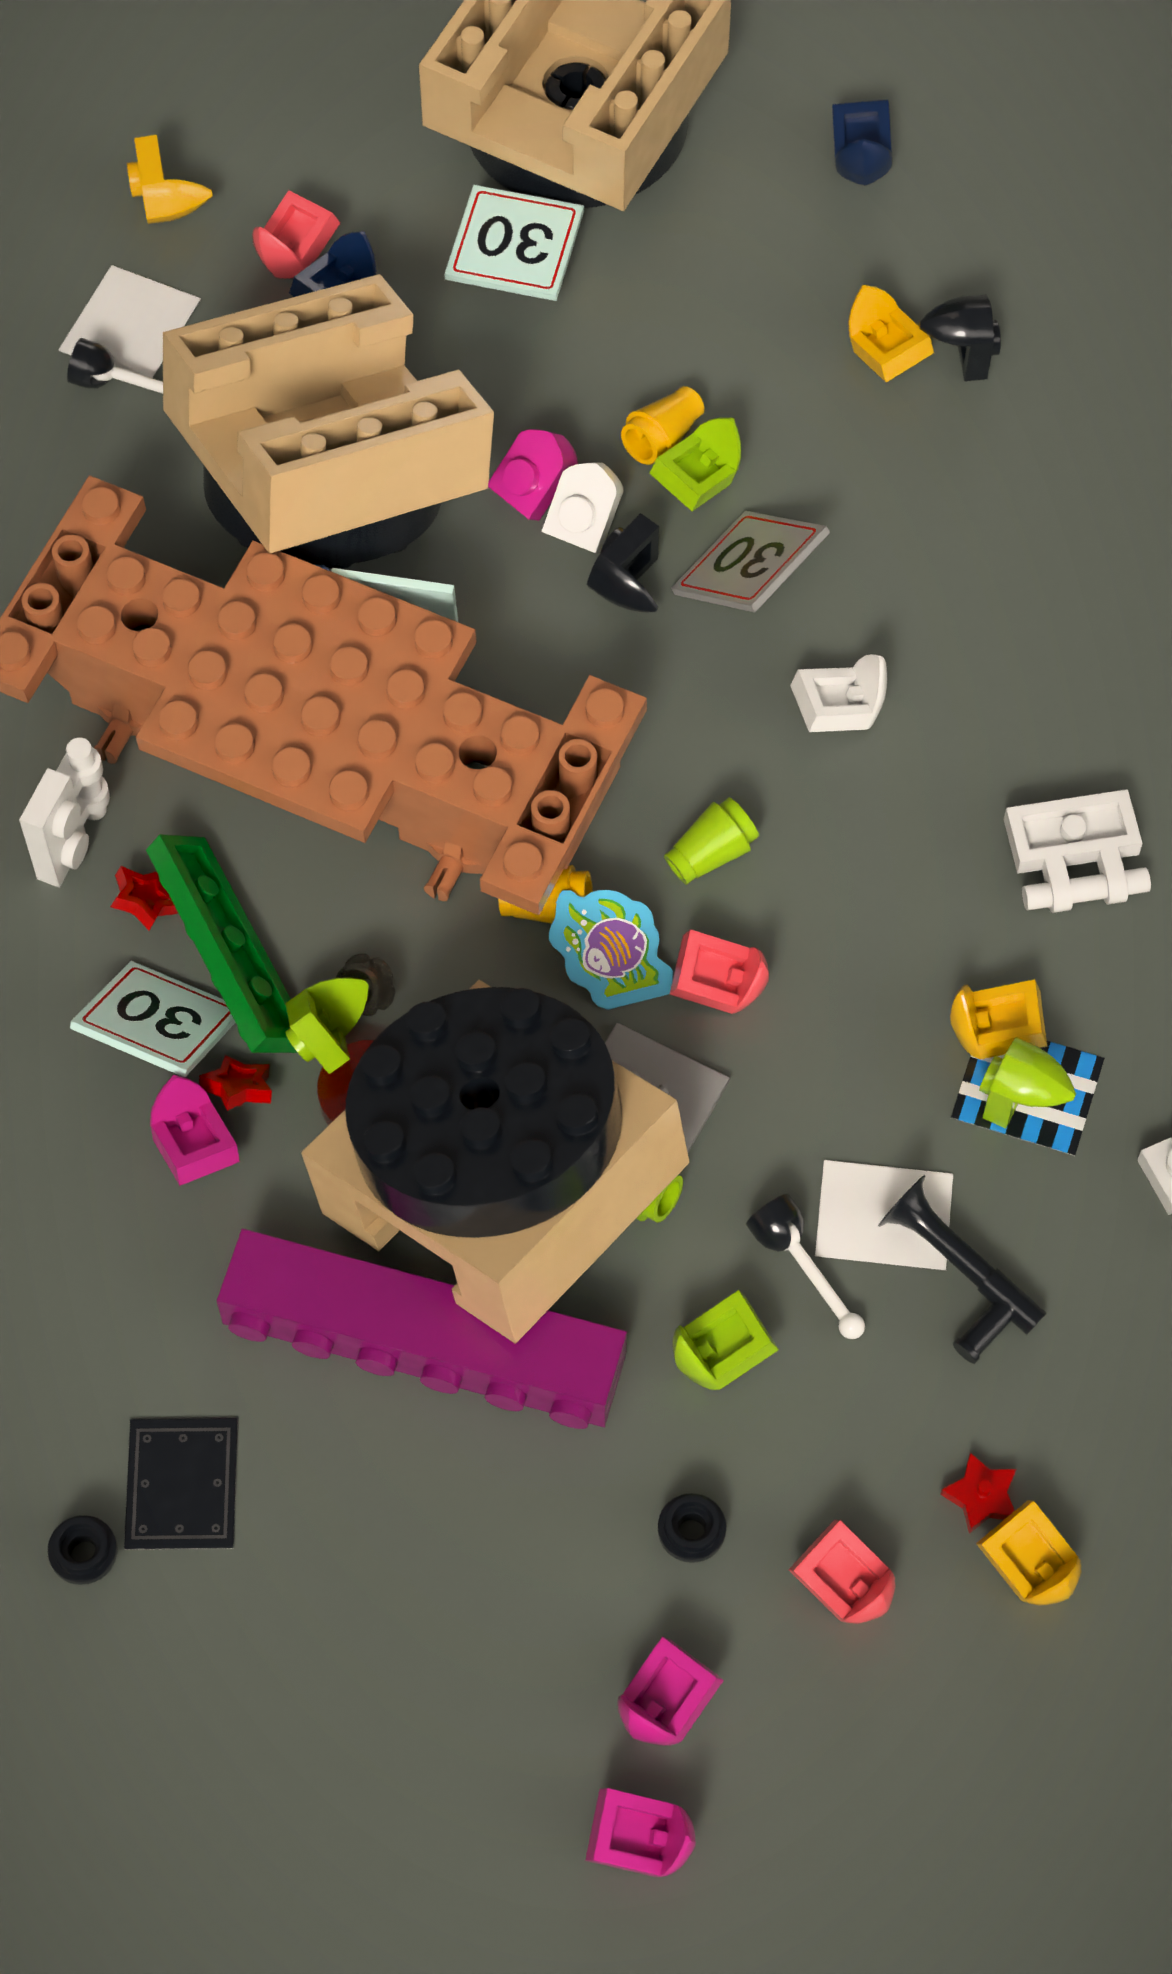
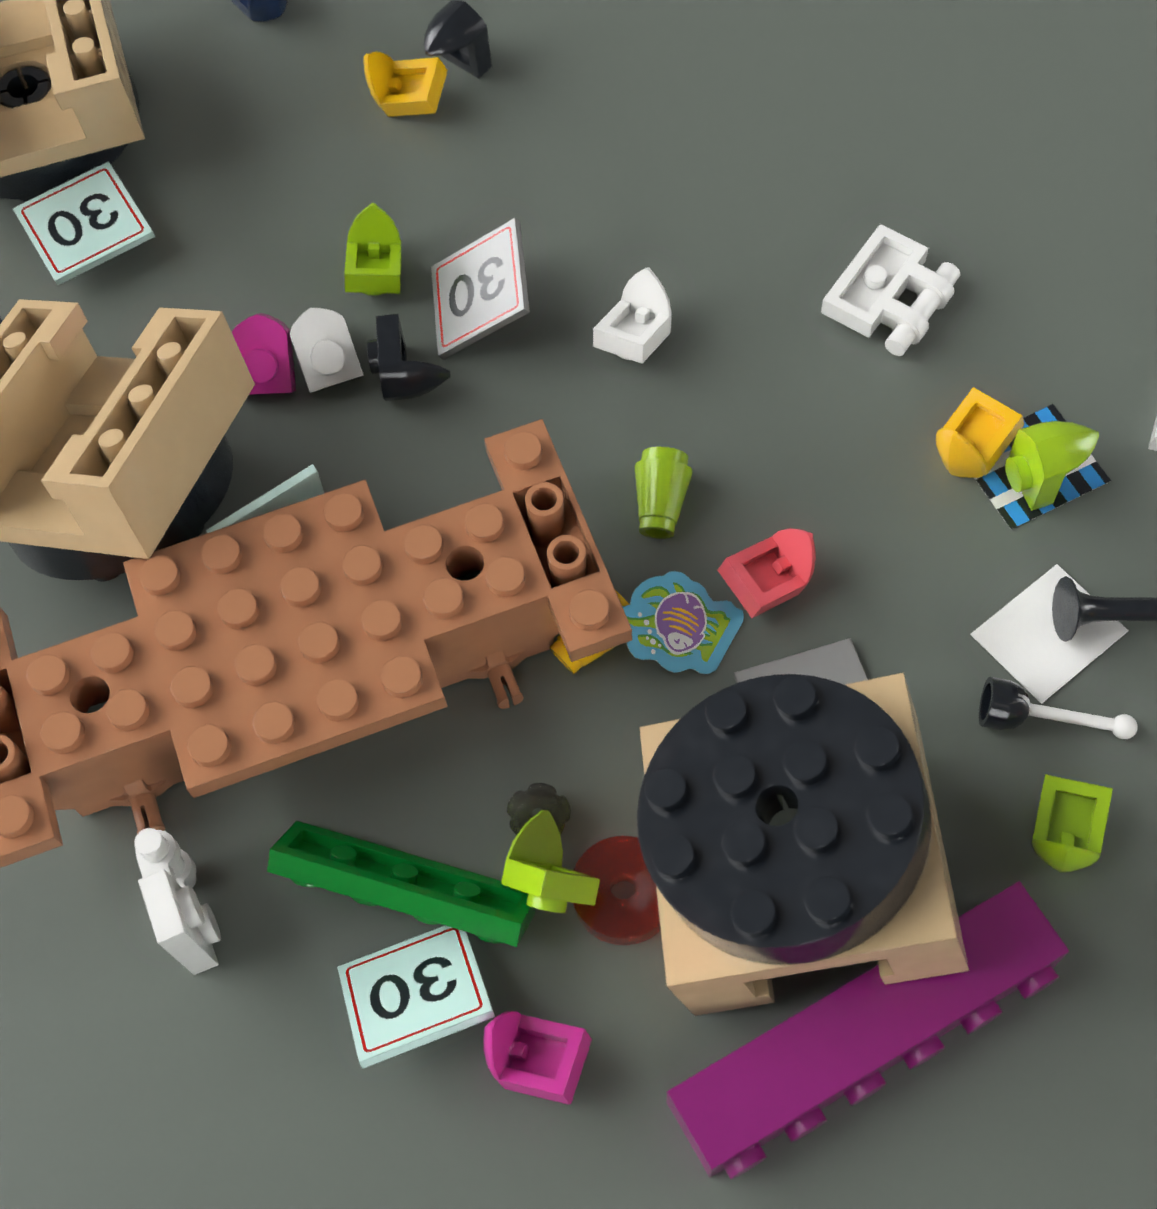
camera: 40 degrees left, 0 degrees up
red piece [110,866,178,931] -> none
red piece [199,1055,272,1111] -> none
yellow cone [621,386,705,465] -> none

